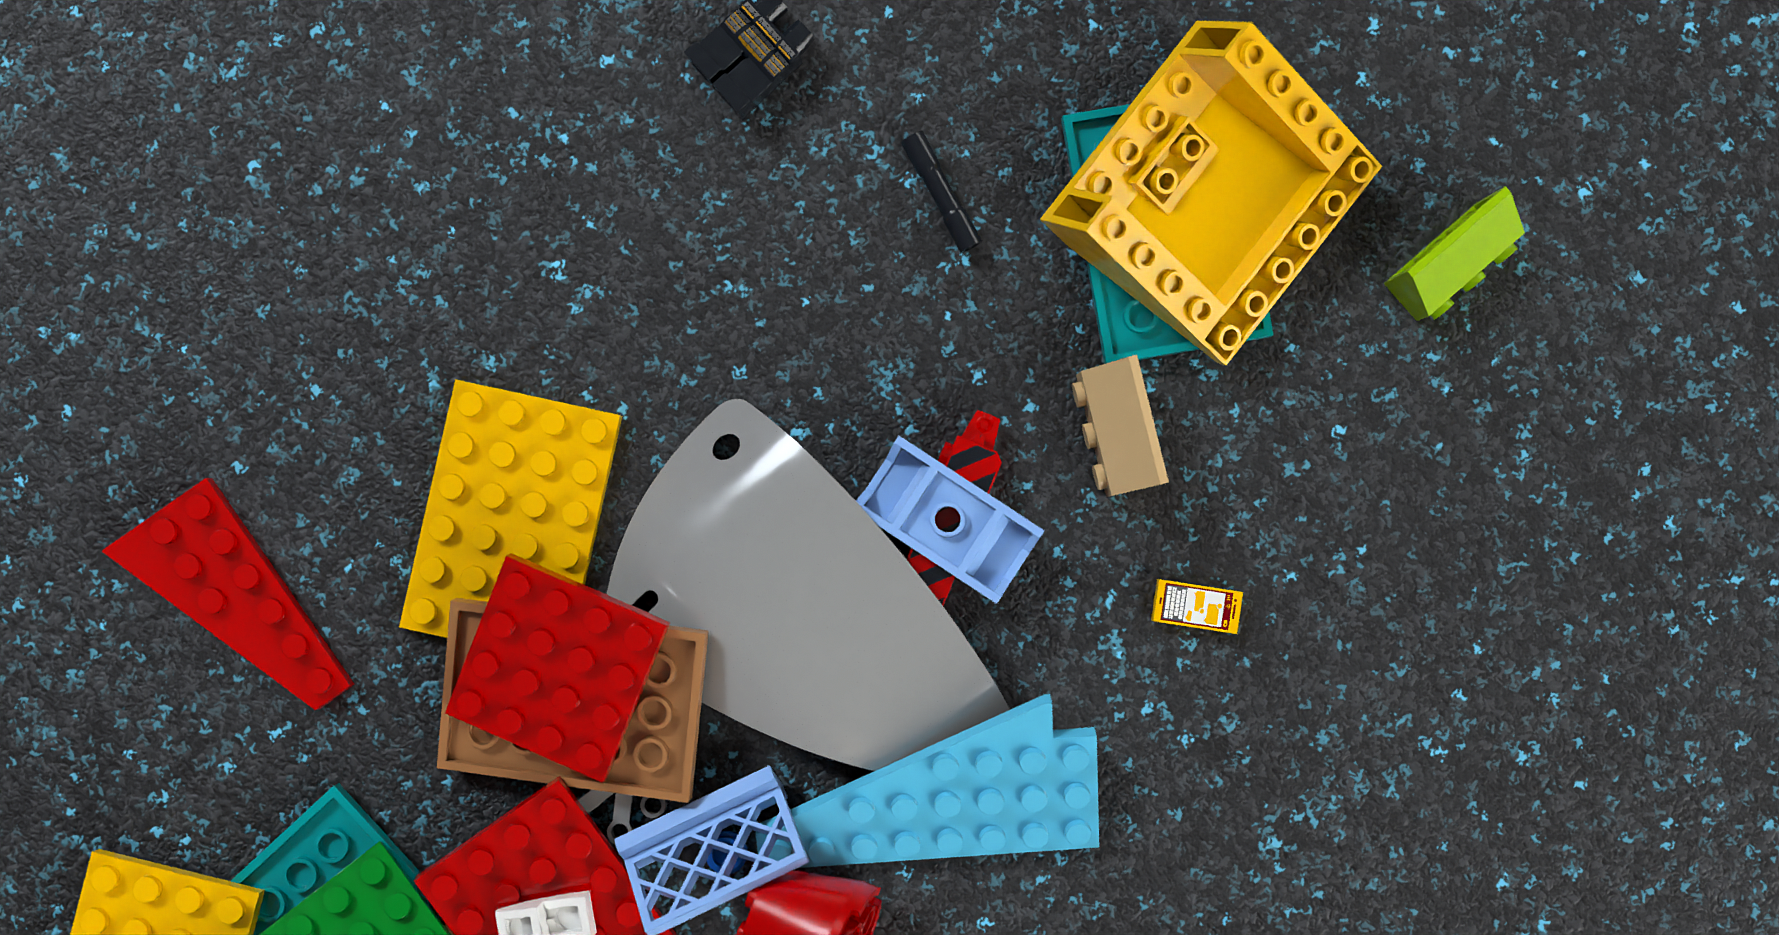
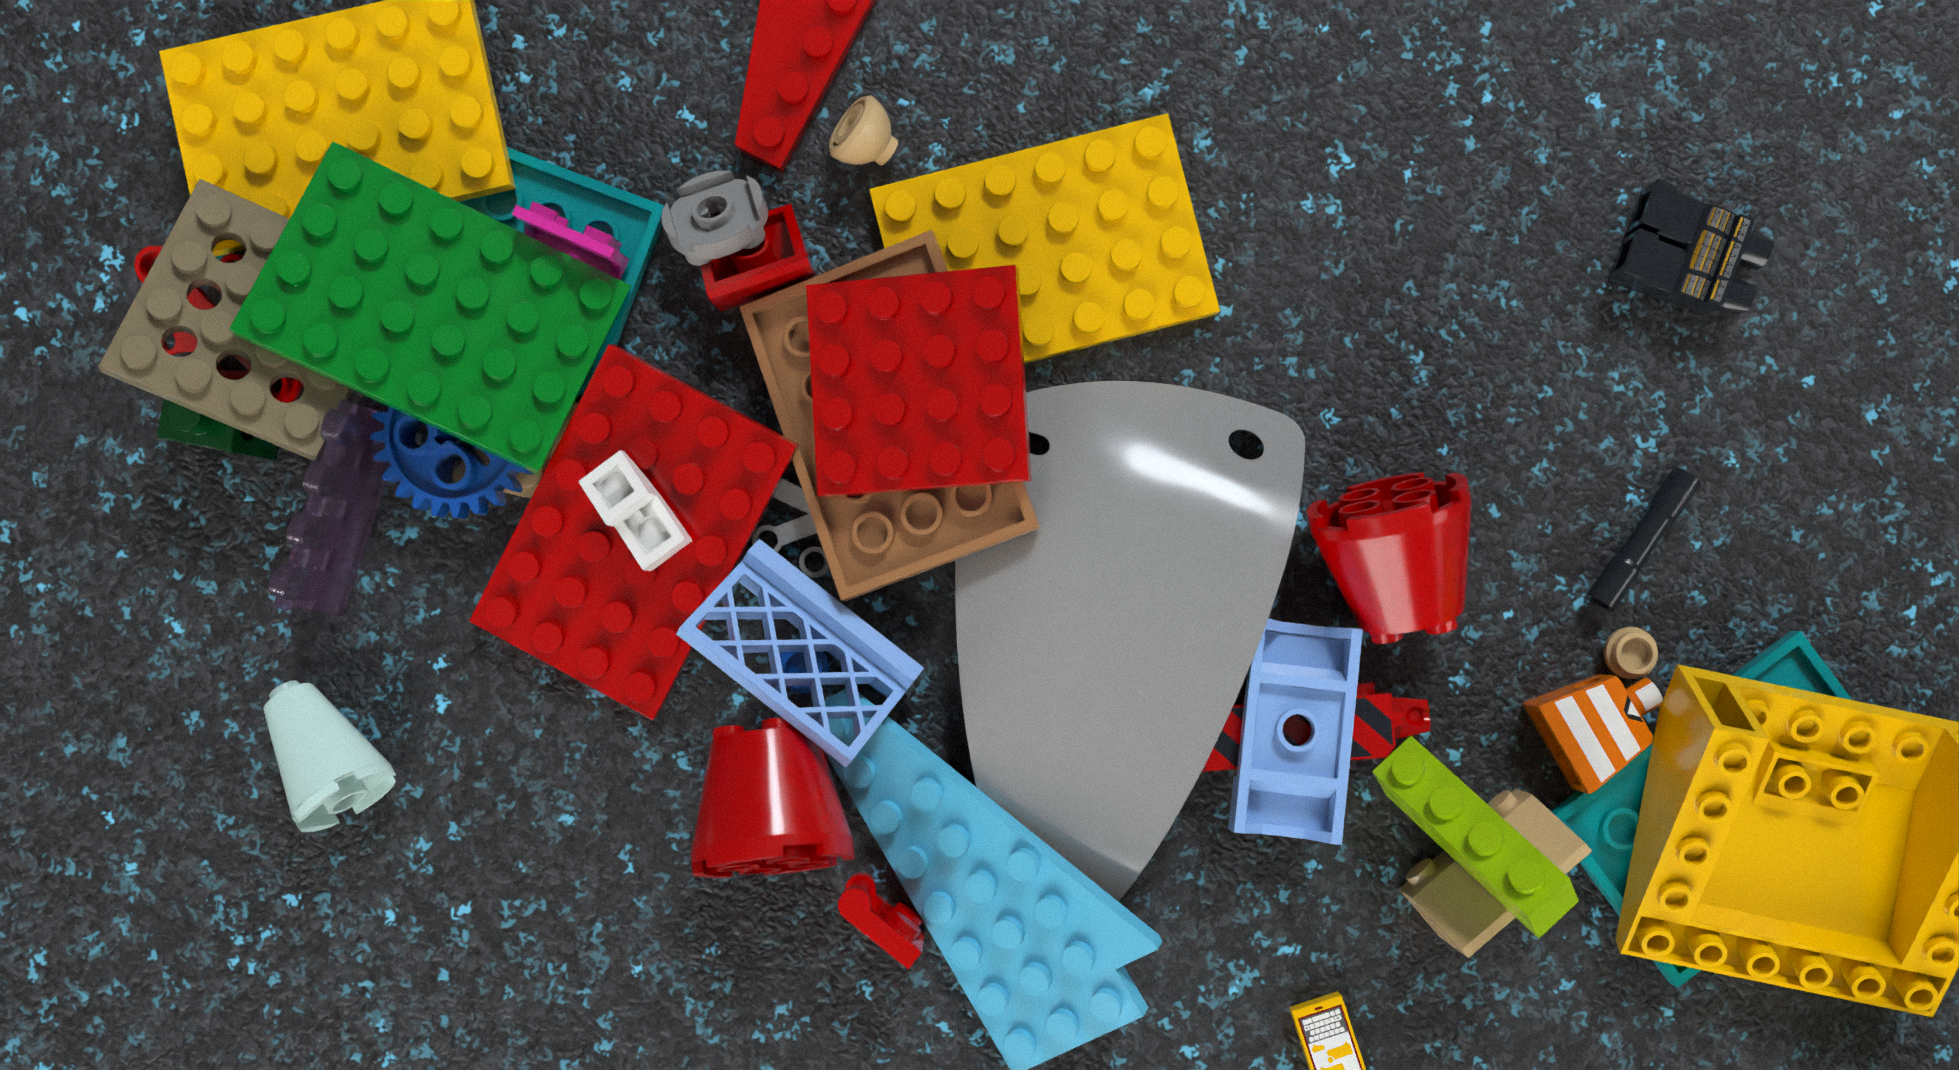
camera: 60 degrees right, 0 degrees up
none -> dark pink piece [512,201,630,280]
none -> light grey plate [661,170,768,266]
none -> red slope [700,203,816,312]
none -> tan brick [829,95,898,166]
none -> red plate [838,872,925,969]
none -> red cone [1306,472,1472,644]
none -> lime brick [1372,736,1579,939]
none -> orange torso [1522,674,1663,794]
none -> tan plate [1604,627,1658,679]

